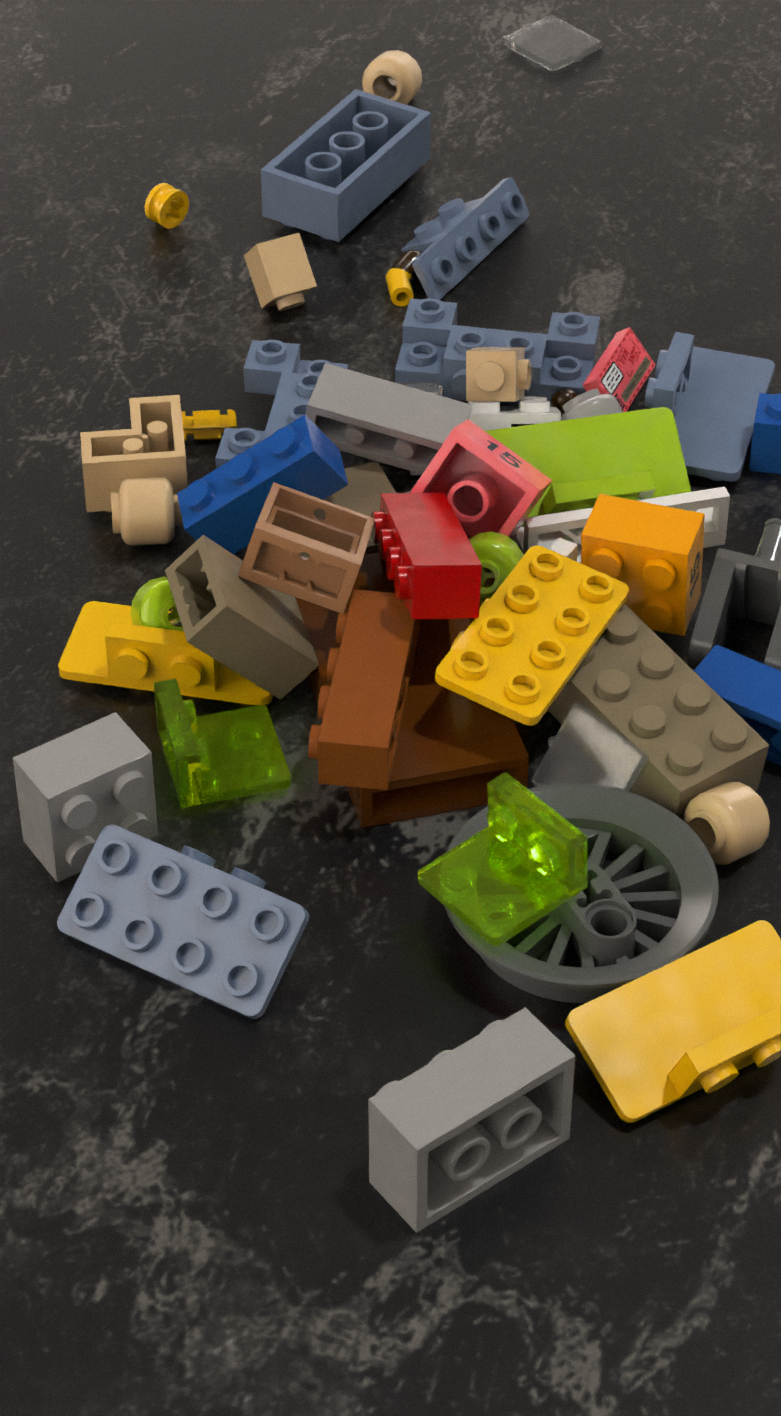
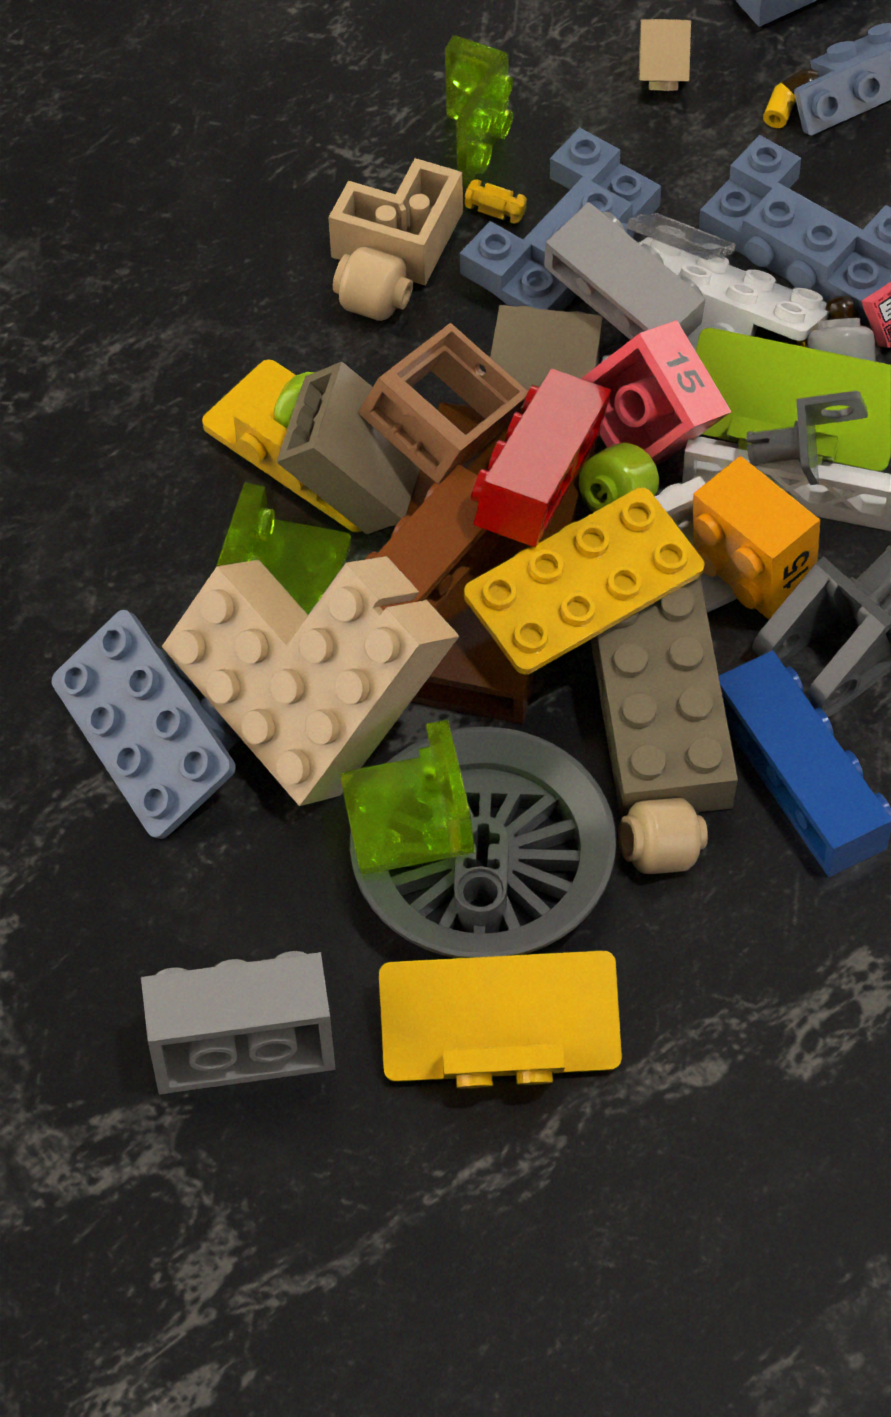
camera: 30 degrees right, 15 degrees up
light grey brick [13,712,158,883] -> none
blue brick [177,414,349,554] -> none
tan brick [466,347,531,402] -> none
clear piece [531,702,649,792] -> none
none -> tan piece [162,556,459,806]
none -> clear neon green bracket [445,35,513,188]
none -> dark grey bracket [746,391,868,485]

